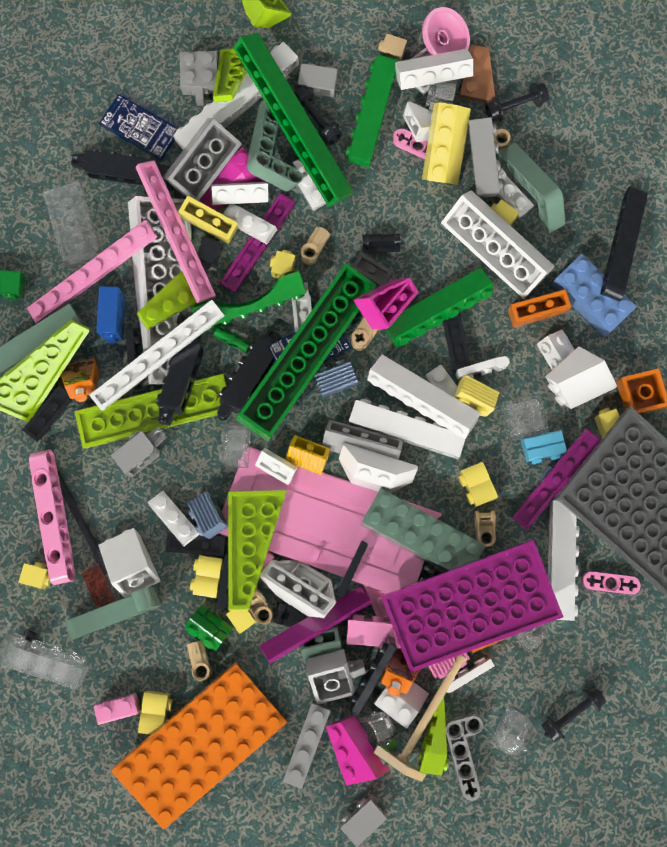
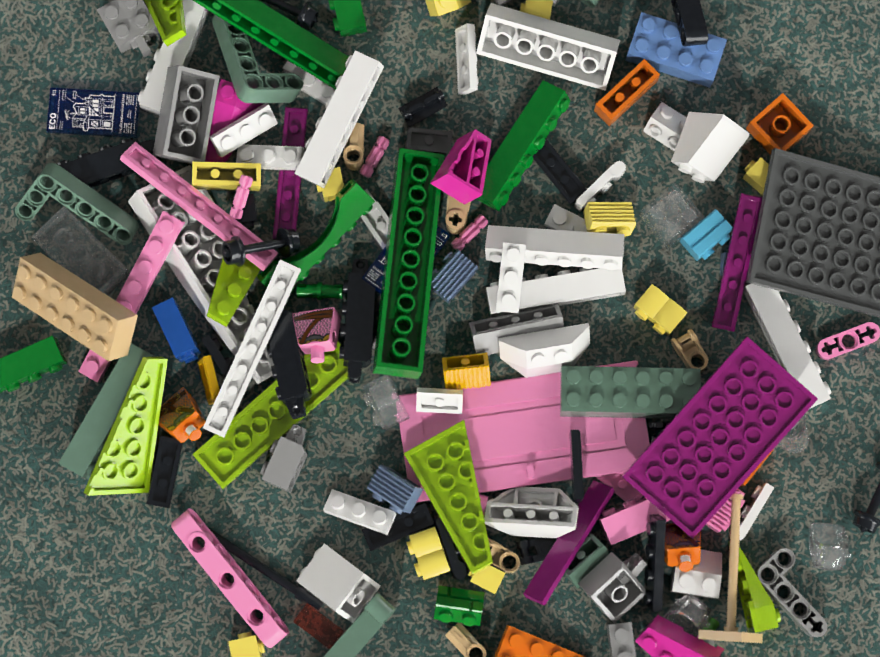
camera: 30 degrees left, 0 degrees up
none -> tan brick [12,252,138,361]
none -> sand green beam [15,163,139,245]
none -> yellow tile [197,355,220,405]
none -> black piece [222,227,300,267]
none -> bright pink axle [230,175,253,219]
none -> torso [292,307,341,363]
none -> white brick [295,50,384,188]
none -> bright pink axle [360,136,390,178]
none -> bright pink axle [451,214,488,251]
none -> white plate [455,23,479,95]
none -> white plate [496,242,526,313]

